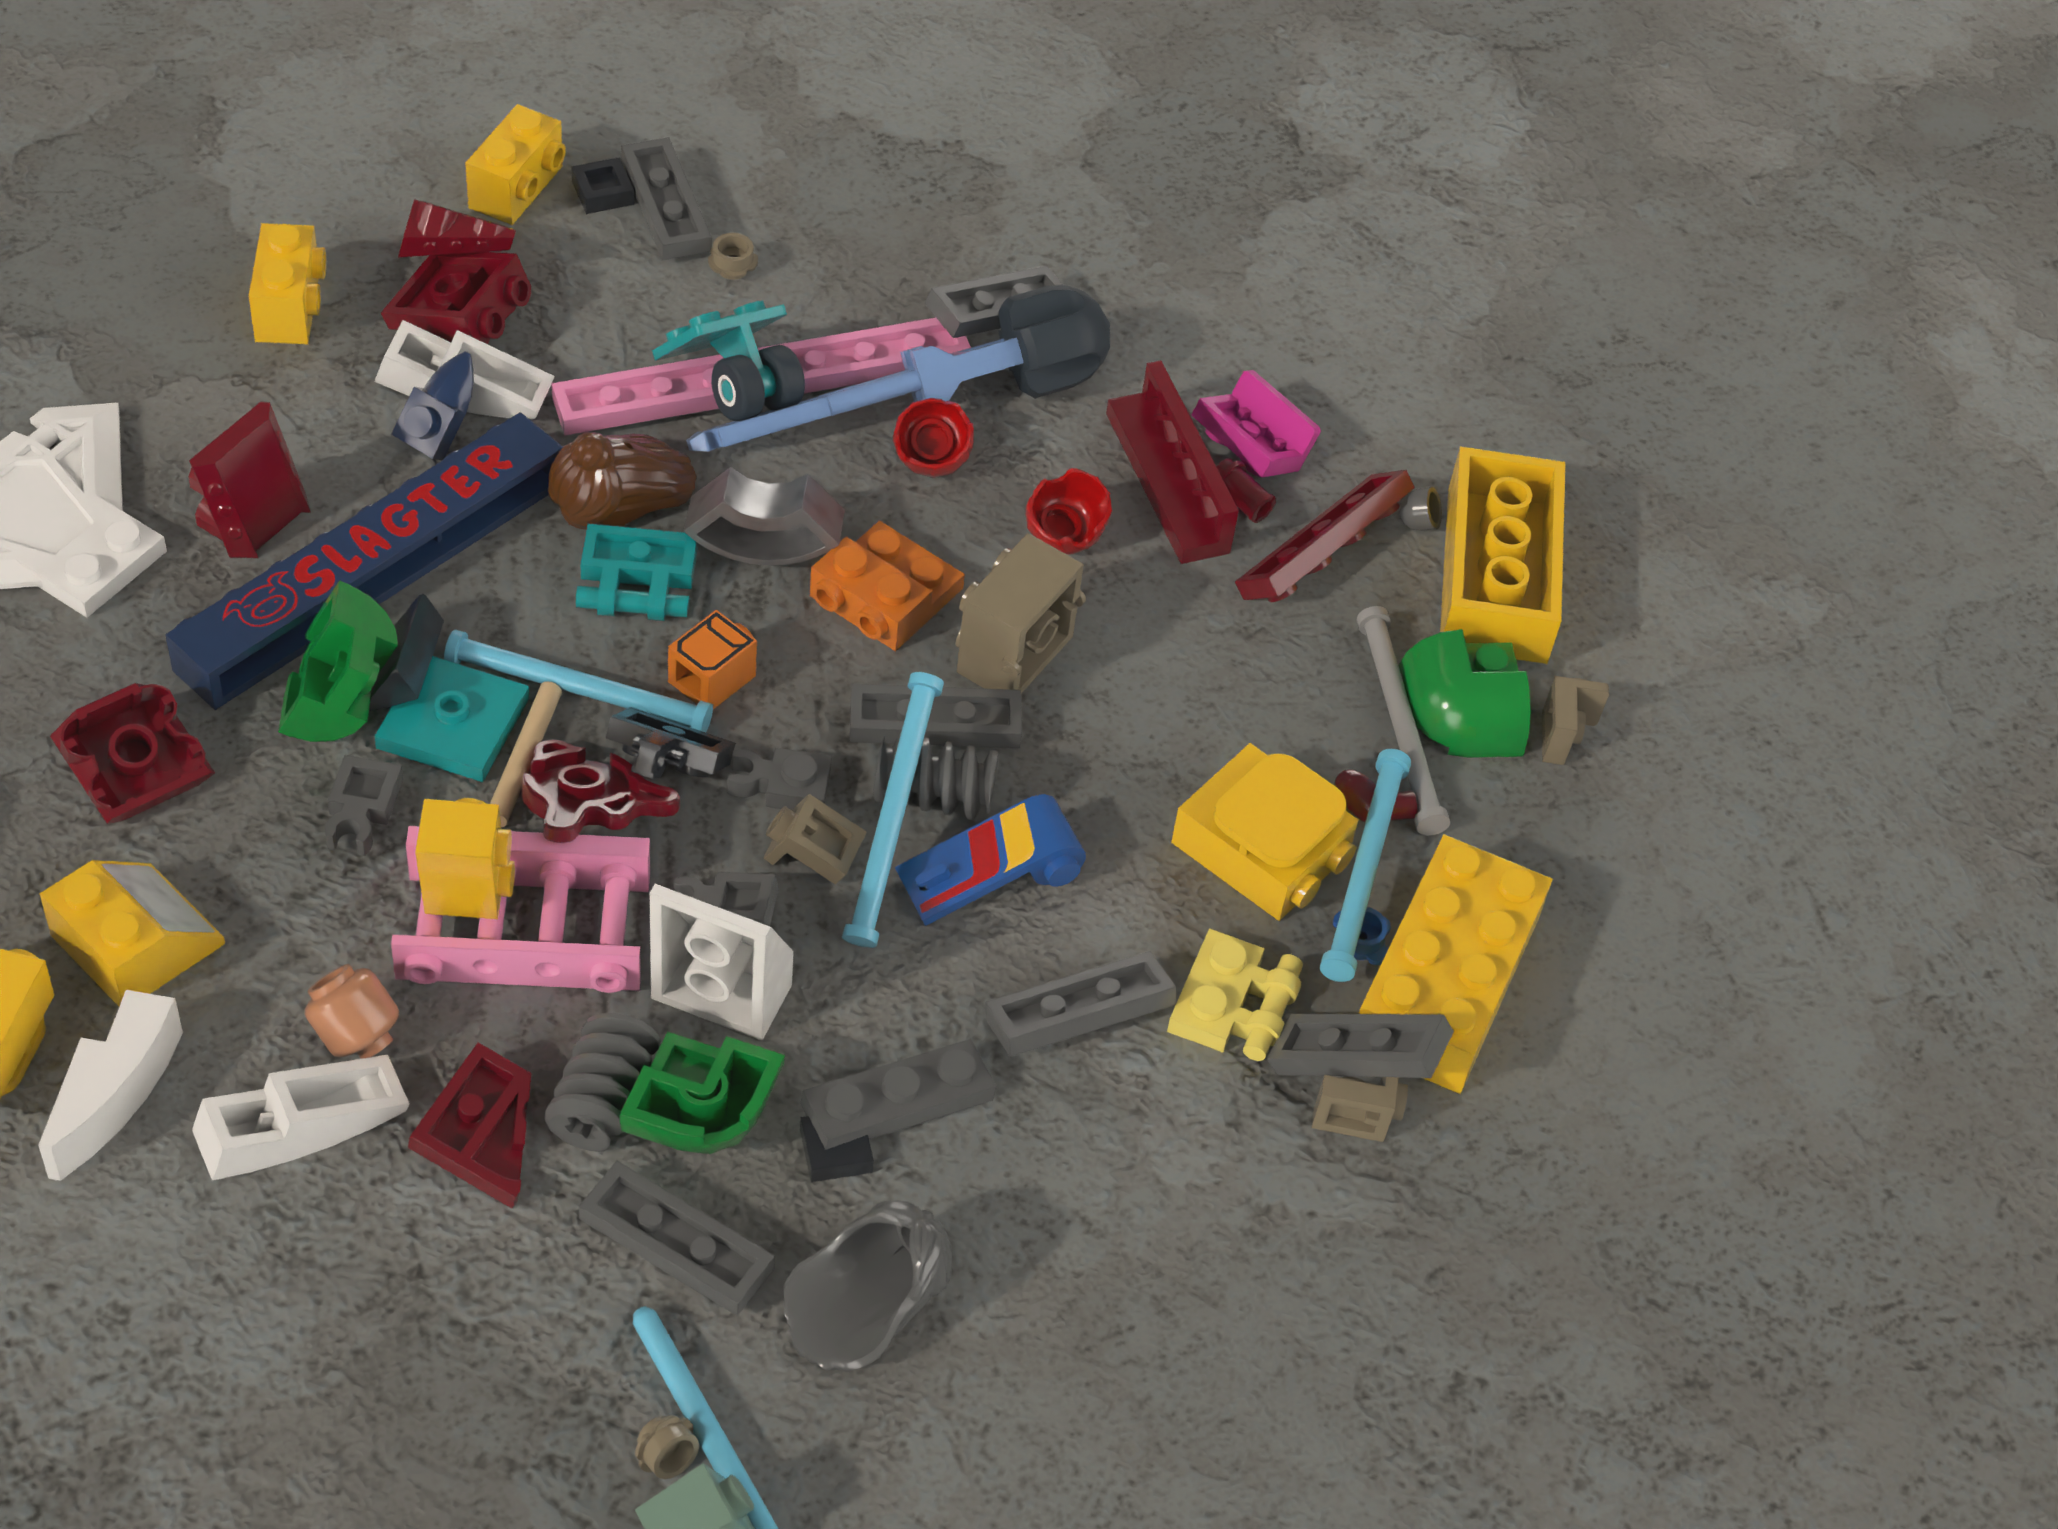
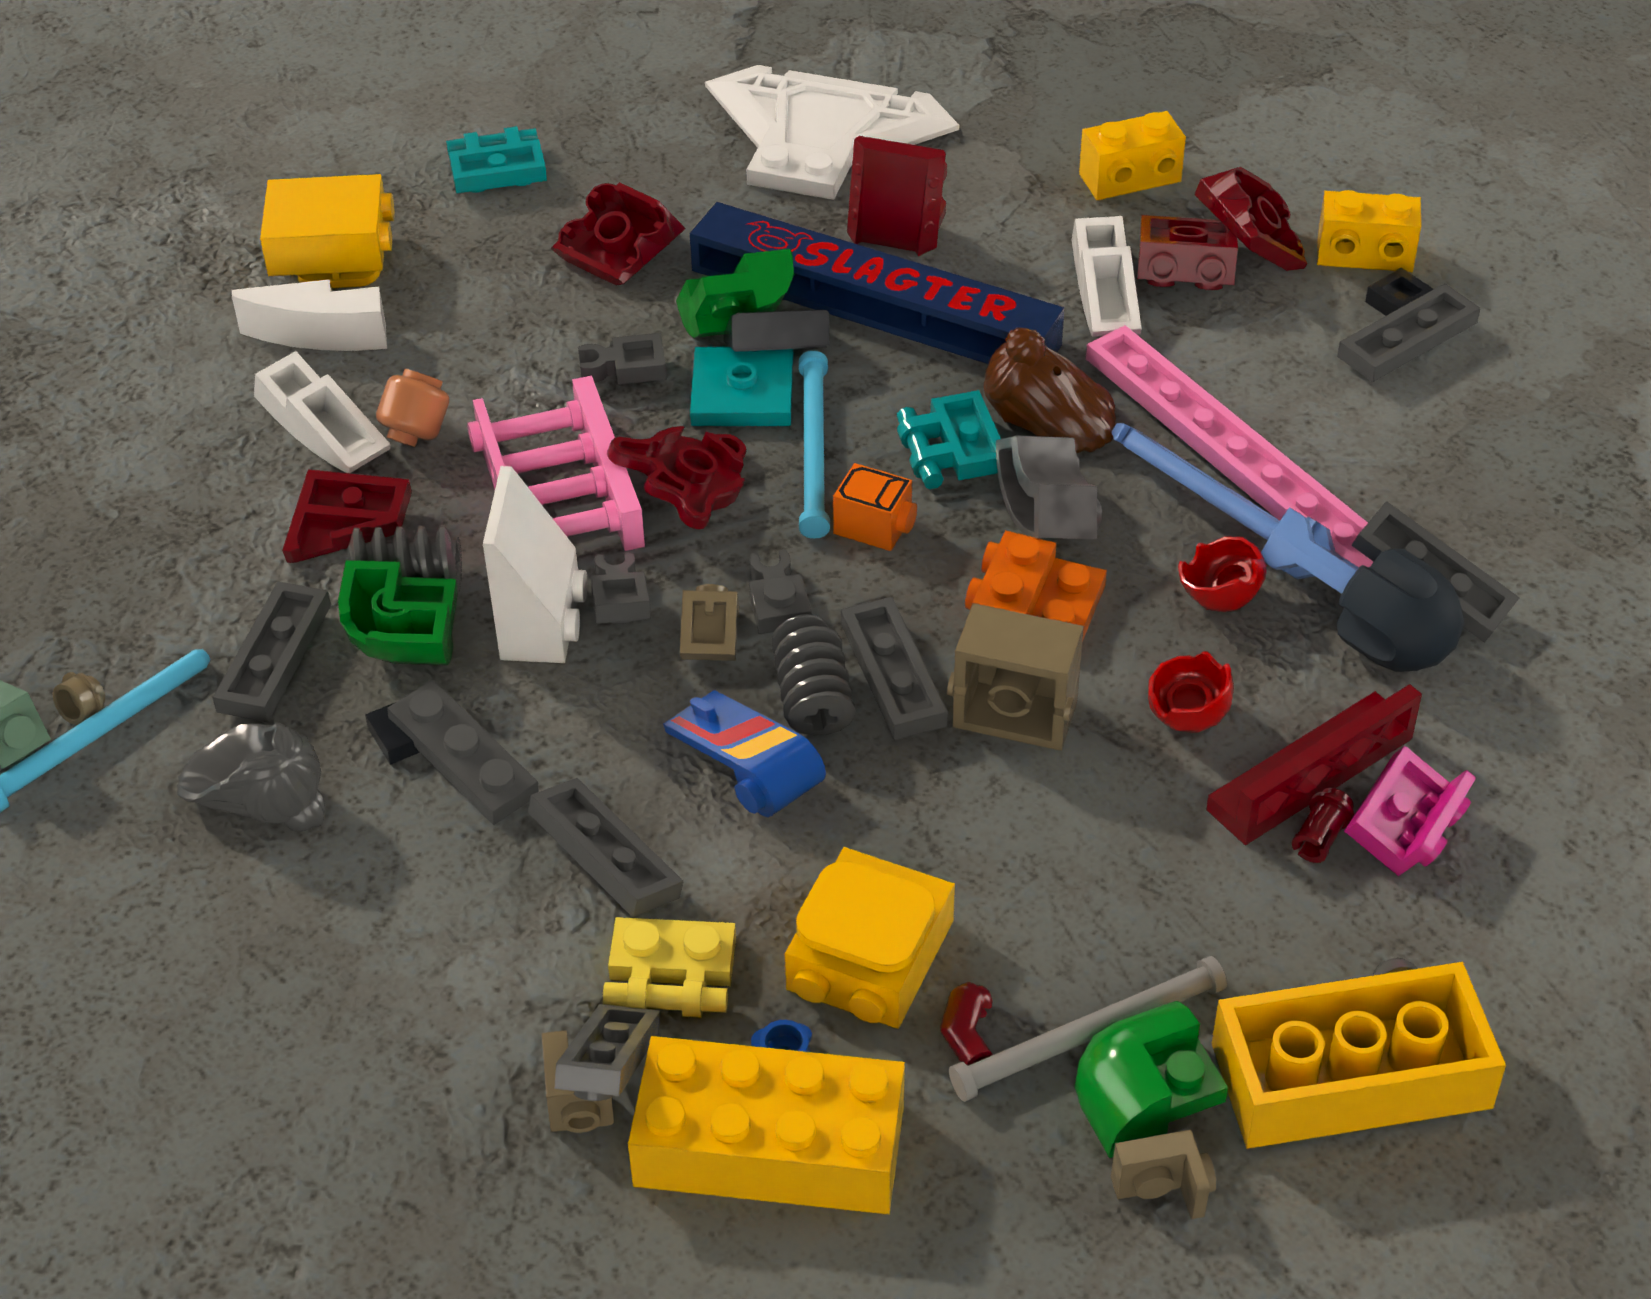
camera: 80 degrees right, 5 degrees down
yellow slope [39,860,225,1006] -> none
dark blue plate [391,351,474,461] -> none
yellow brick [415,798,515,919] -> none
tan bar [490,682,562,828] -> none
black hinge [606,707,736,779] -> none
plate [652,300,805,421] -> none
dark tan plate [708,233,758,280] -> none
medium azure bar [842,672,944,948] -> none
dark red plate [1235,469,1415,602] -> none
medium azure bar [1320,749,1411,982] -> none

